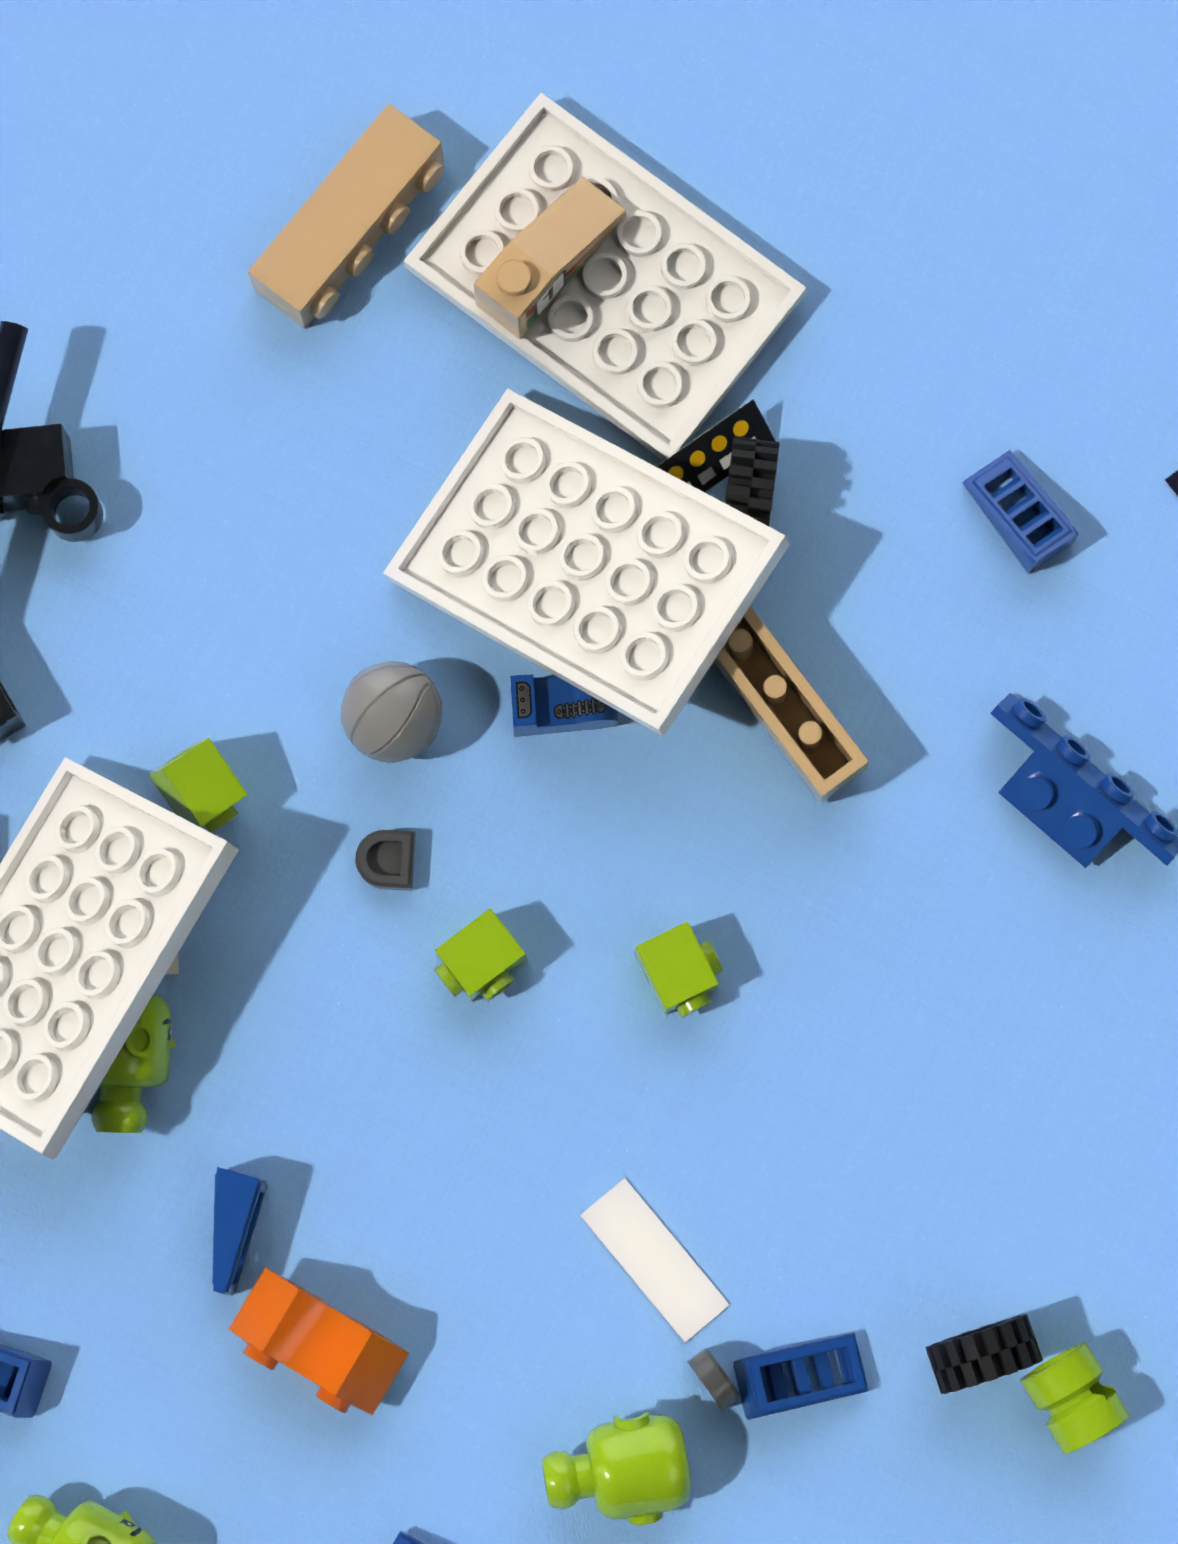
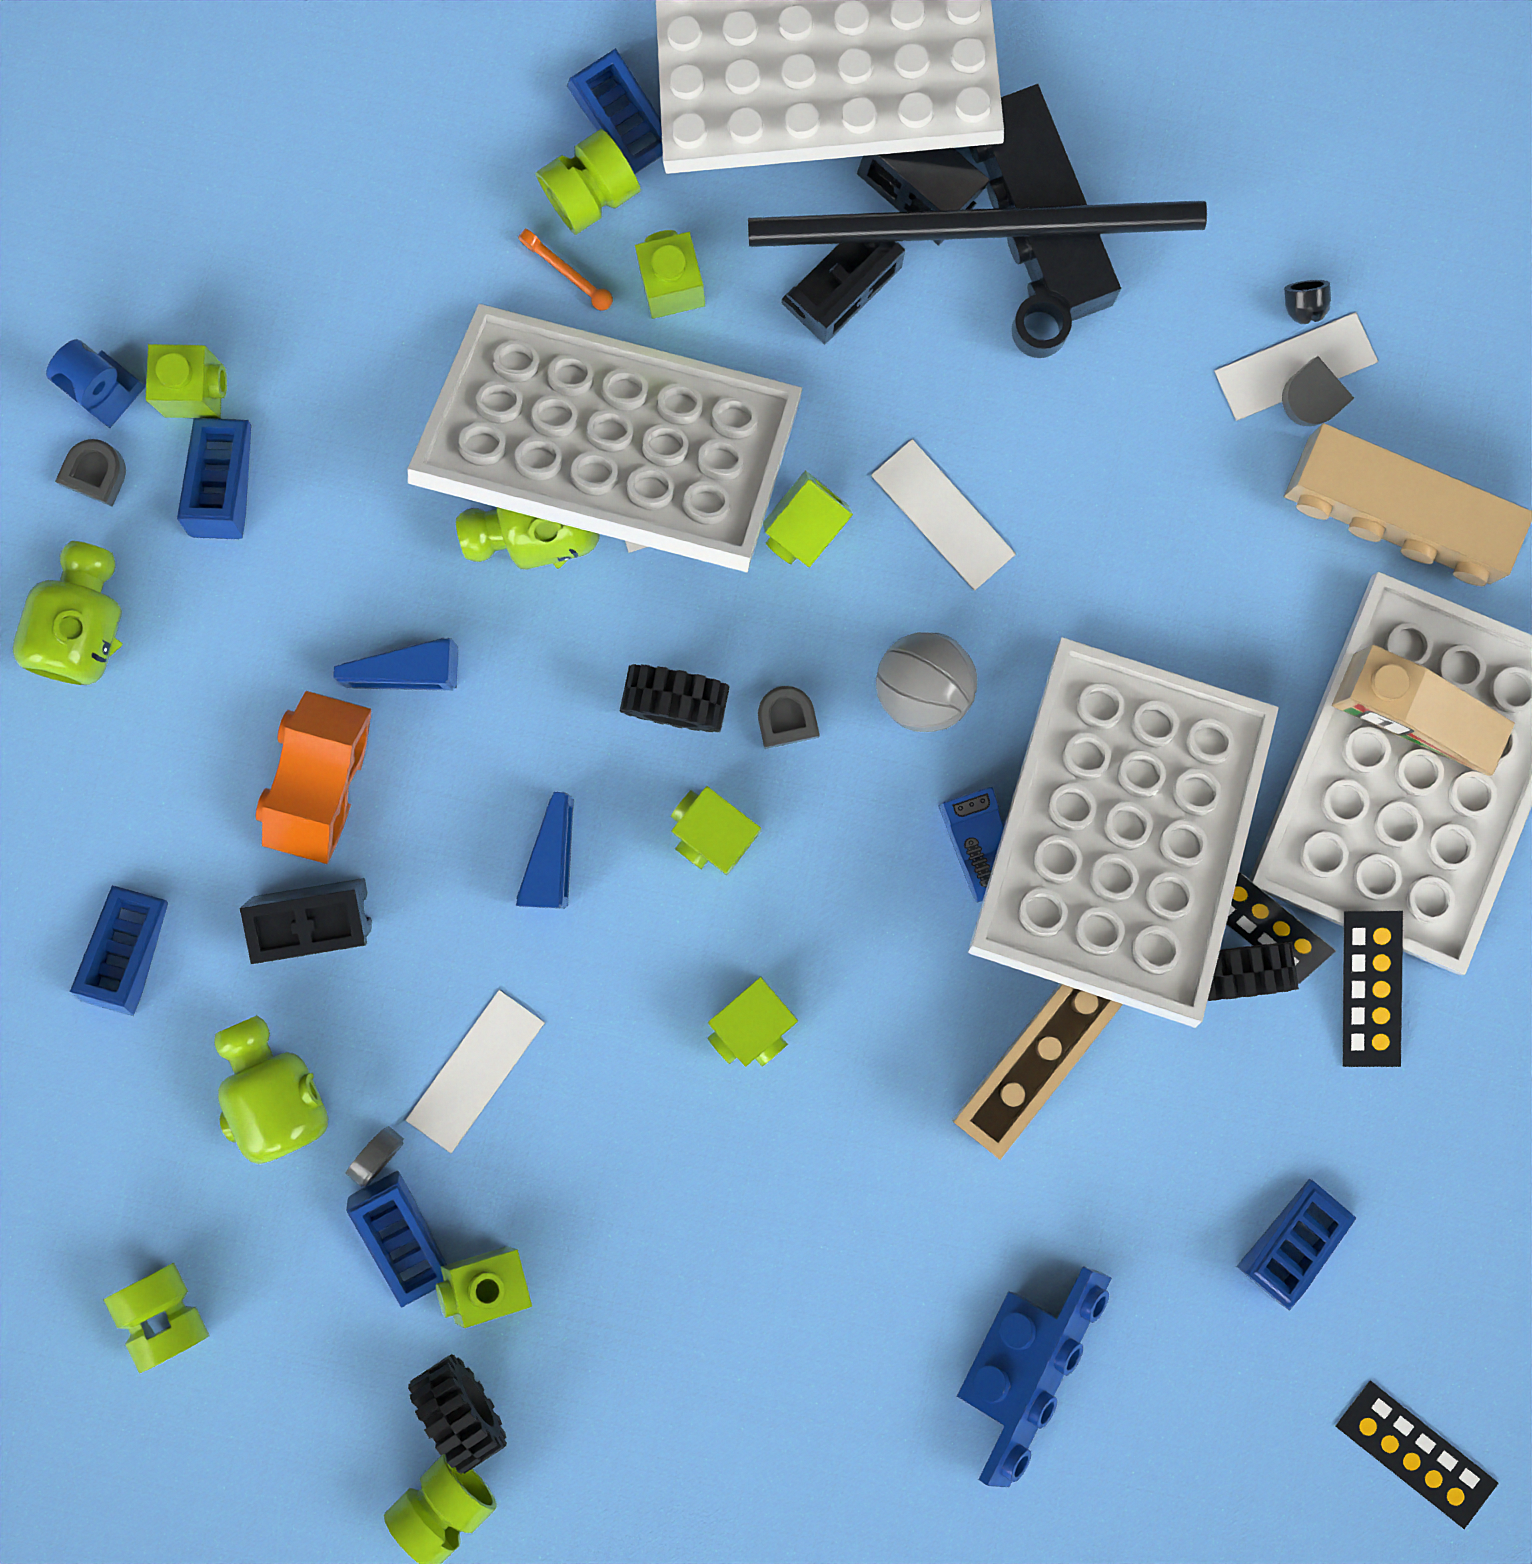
camera: 75 degrees right, 5 degrees up
none -> black hinge [240,878,372,964]
none -> lime brick [436,1246,532,1329]
none -> blue slope [516,792,574,909]
none -> black tyre [620,664,730,732]
none -> white sticker [871,439,1016,591]
none -> white sticker [1214,312,1378,421]
none -> dark grey tile [1282,356,1354,426]
none -> black hinge [1284,280,1331,324]
none -> black sticker [1342,911,1403,1067]

